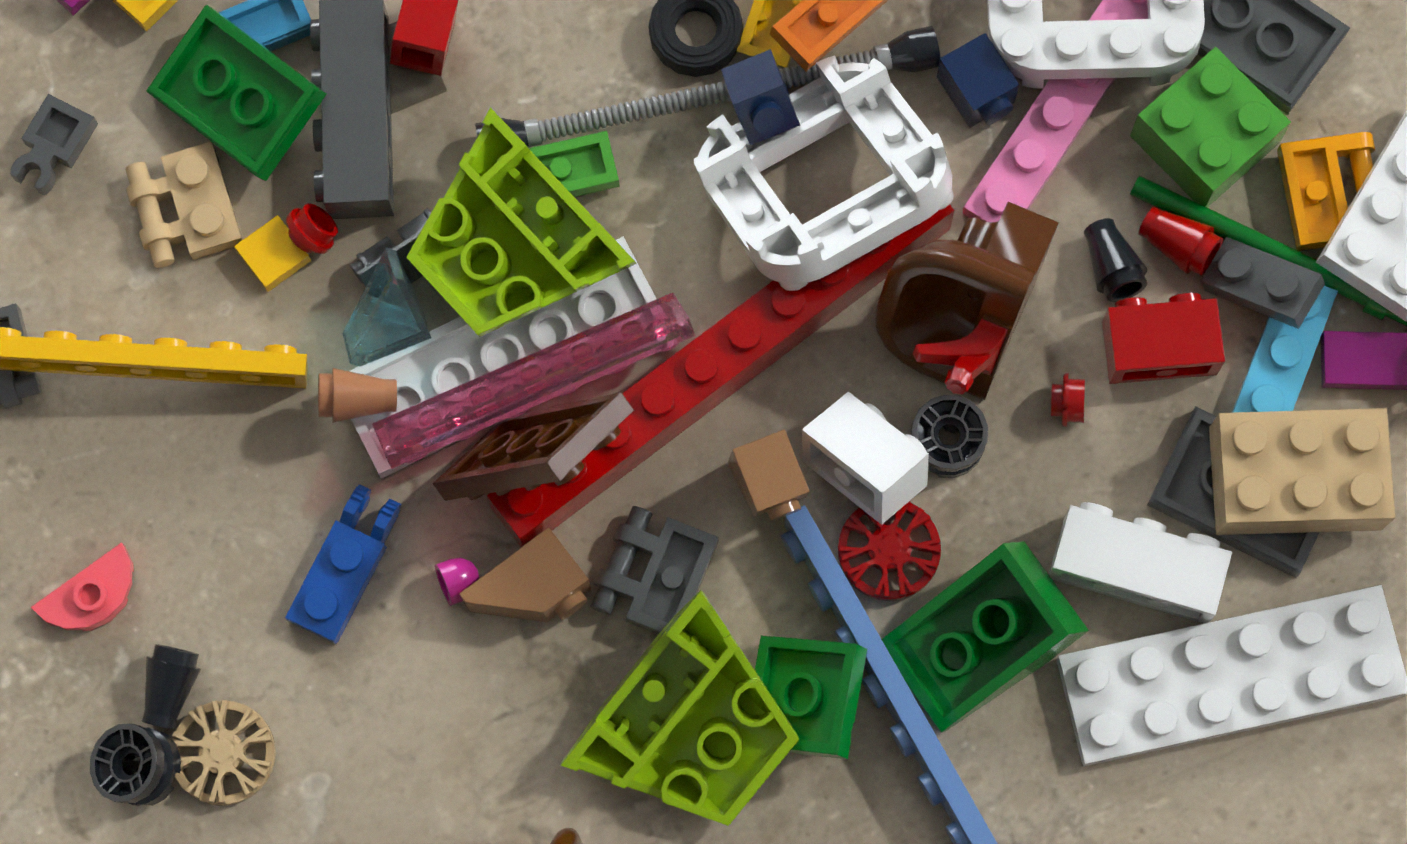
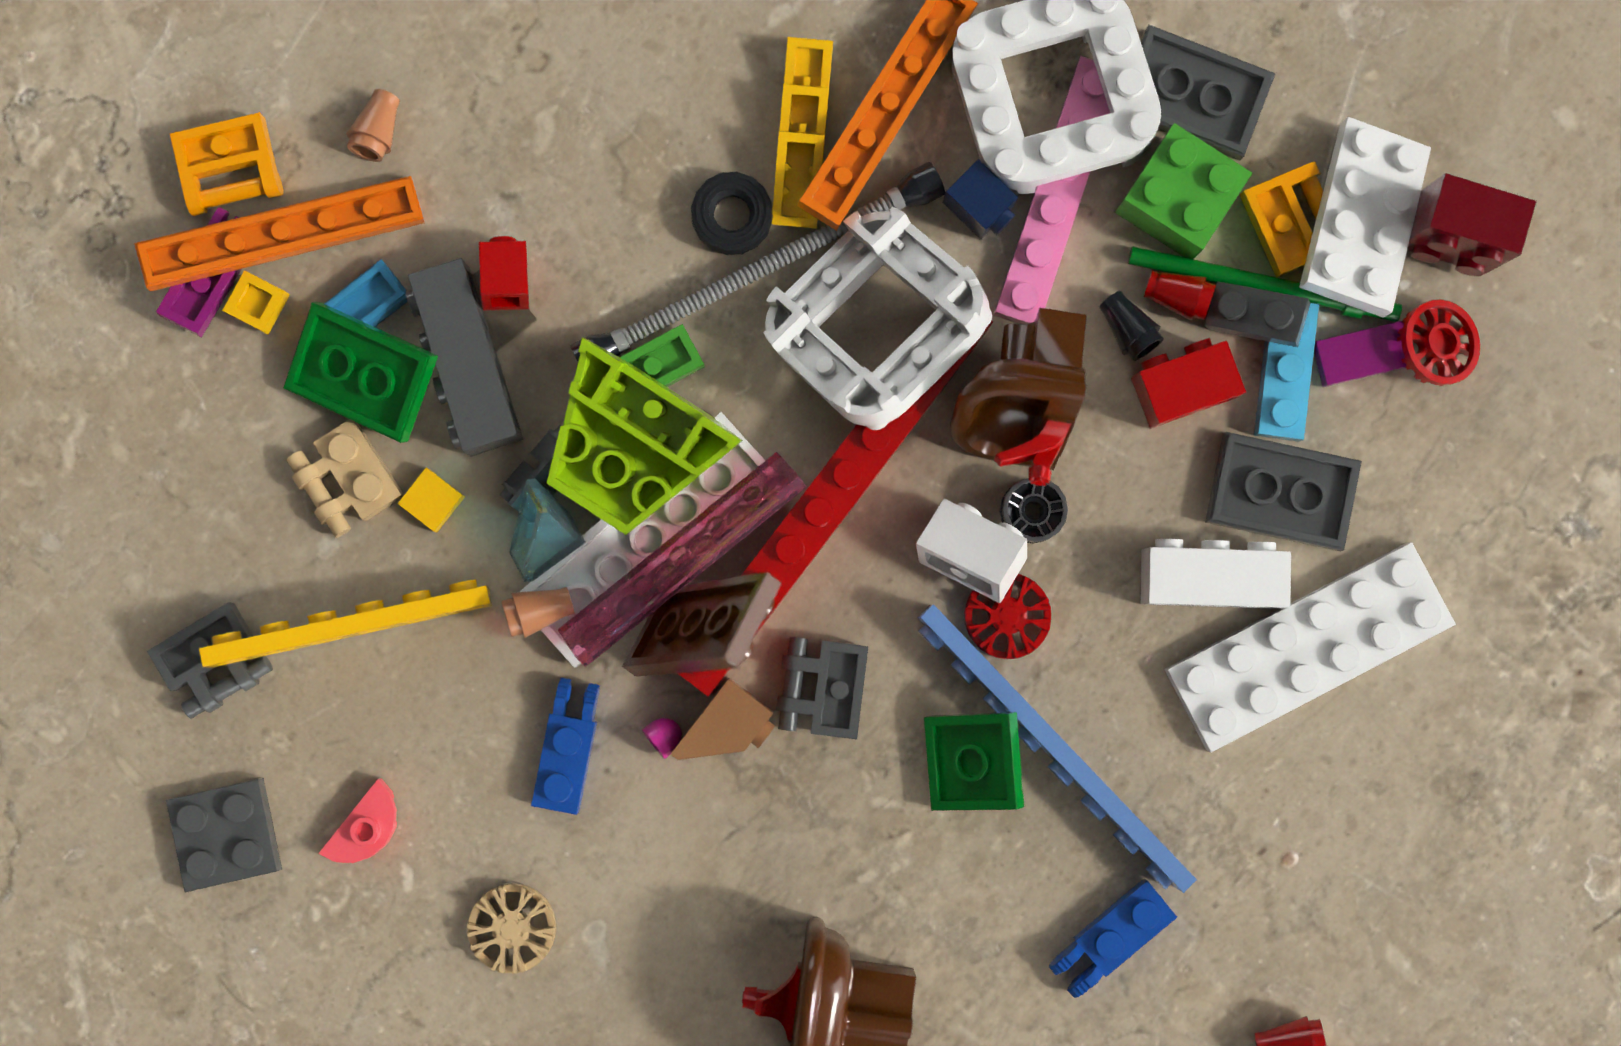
camera: 25 degrees left, 10 degrees up
dark grey plate [10,94,98,196] -> none
black wheel [90,723,181,806] -> none
black cone [142,644,201,729] -> none
red plate [286,203,338,254] -> none
lime wedge [560,589,799,826] -> none
dark blue brick [721,49,800,145] -> none
medium nougat slope [728,429,810,521] -> none
green slope [881,541,1089,733] -> none
red plate [1051,373,1085,427] -> none
tan brick [1209,408,1395,535] -> none

